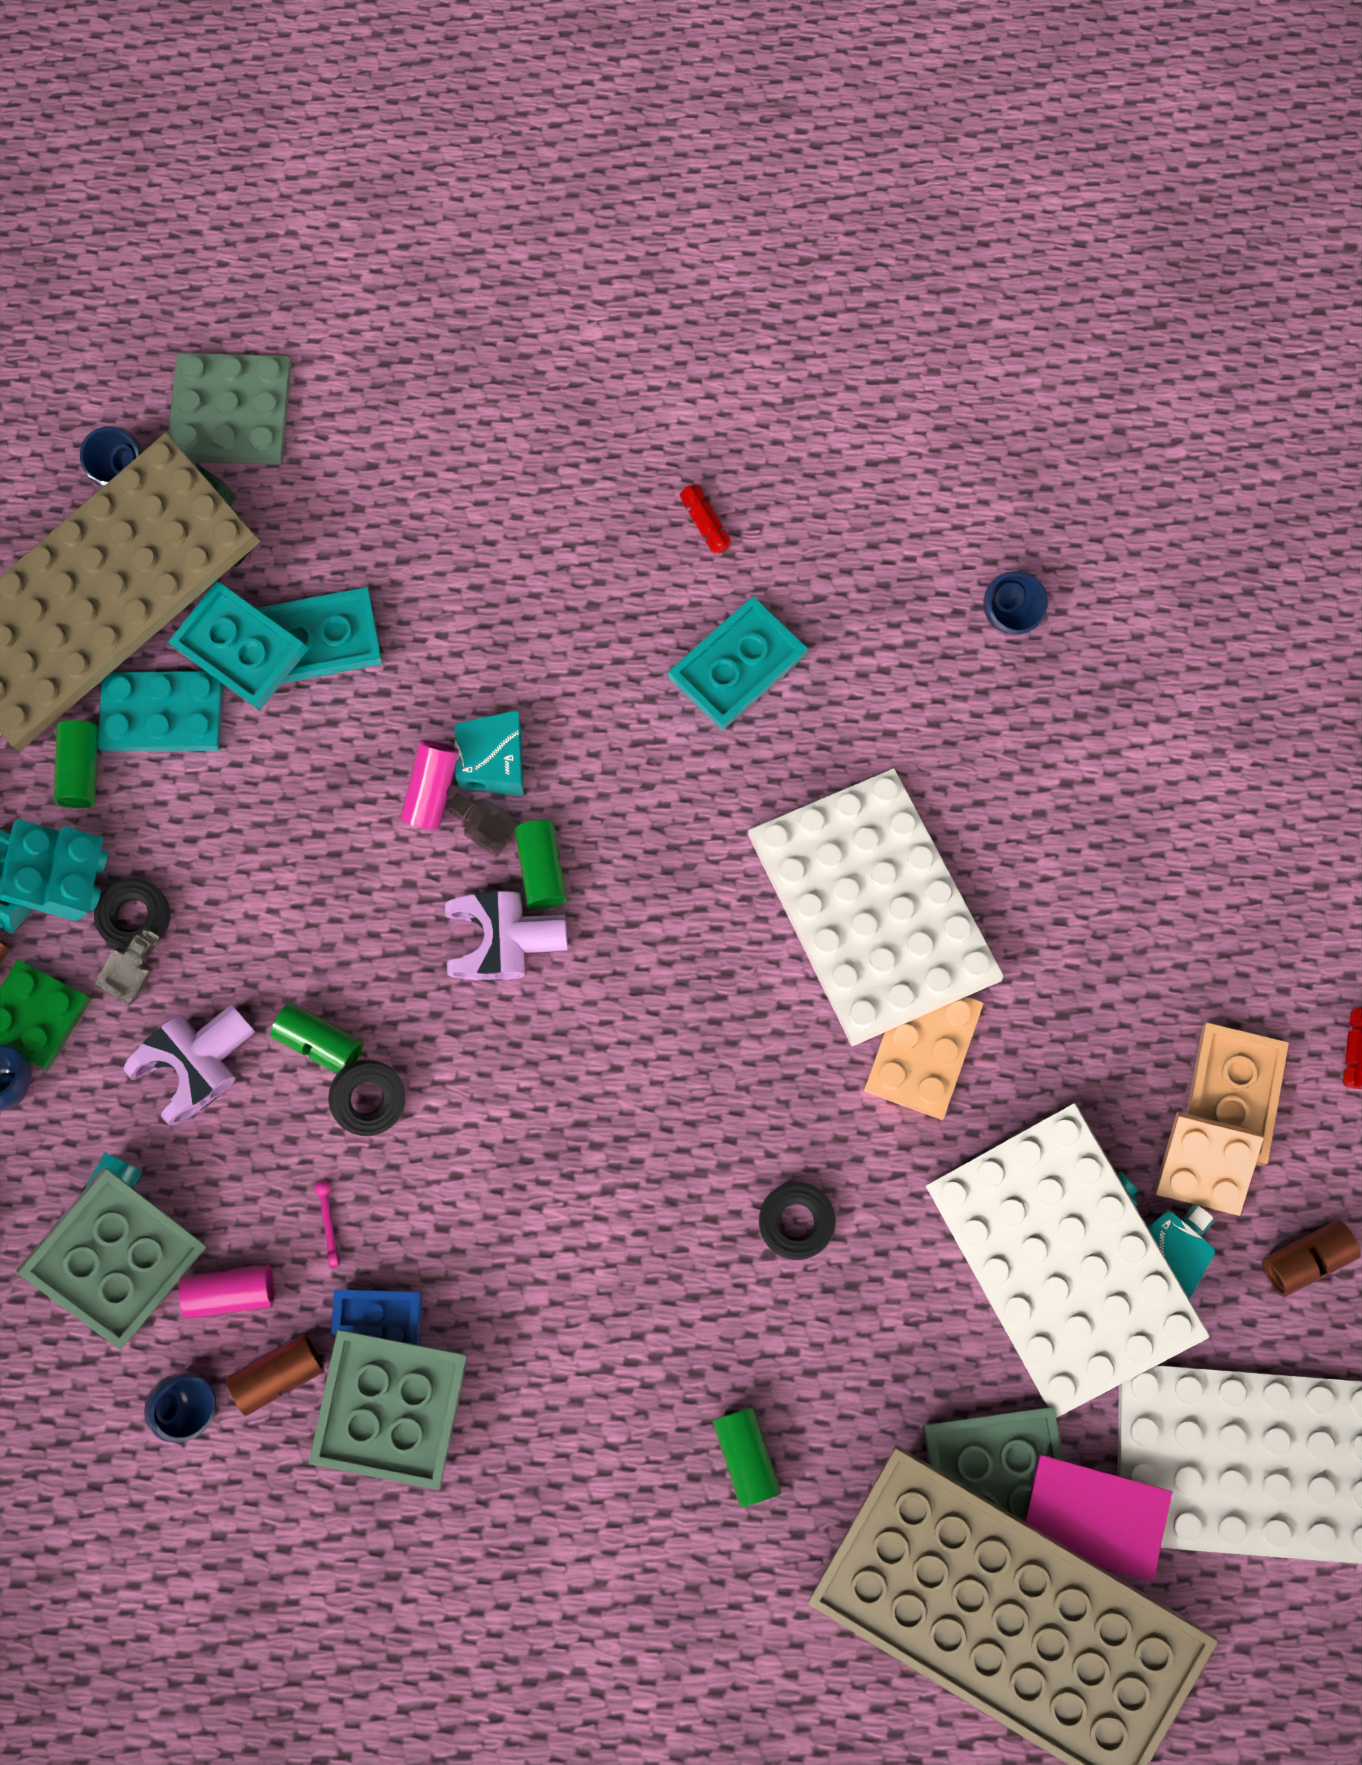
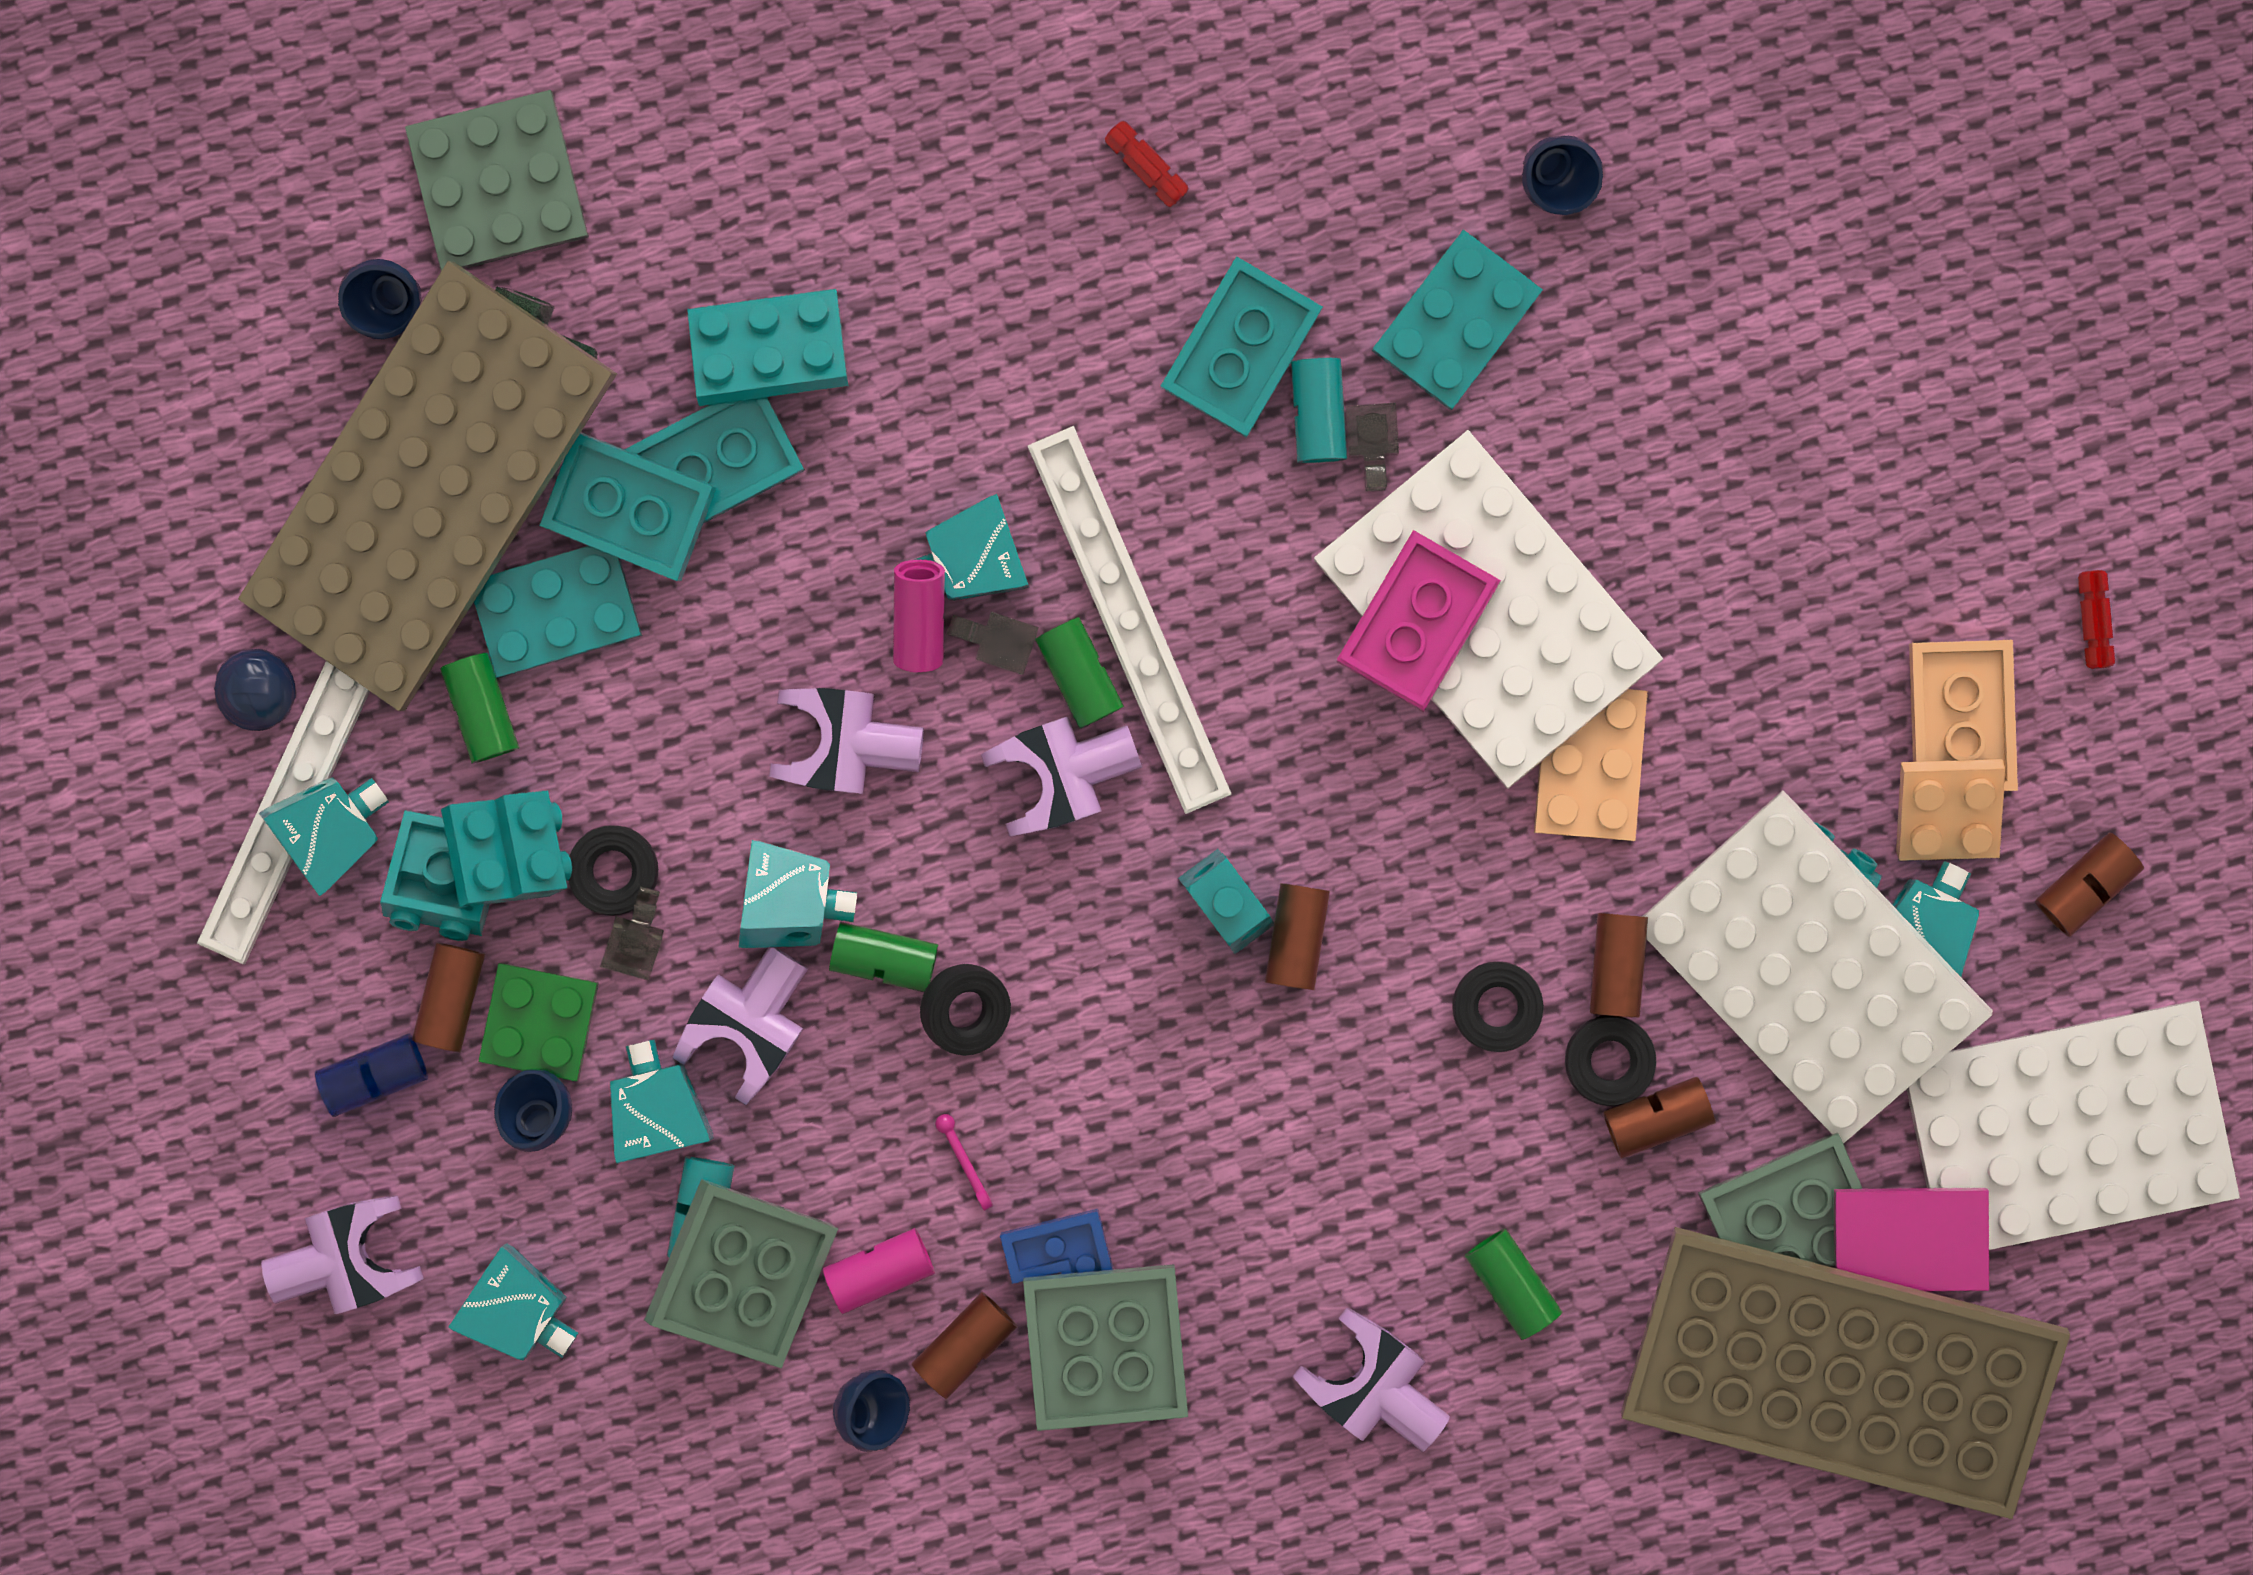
camera: 15 degrees left, 15 degrees up
none -> teal torso [610,1039,714,1163]
none -> teal plate [687,289,849,406]
none -> torso [738,840,857,948]
none -> lavender connector [769,688,924,794]
none -> white tile [1028,426,1231,814]
none -> teal torso [1178,849,1274,954]
none -> copper pin [1265,883,1330,990]
none -> teal pin [1291,358,1347,463]
none -> lavender connector [1293,1308,1450,1452]
none -> dark pink tile [1337,530,1501,712]
none -> clear smoke plate [1345,403,1399,492]
none -> teal plate [1372,229,1543,411]
none -> black tyre [1565,1015,1656,1106]
none -> copper pin [1590,913,1648,1018]
none -> copper pin [1603,1076,1716,1159]

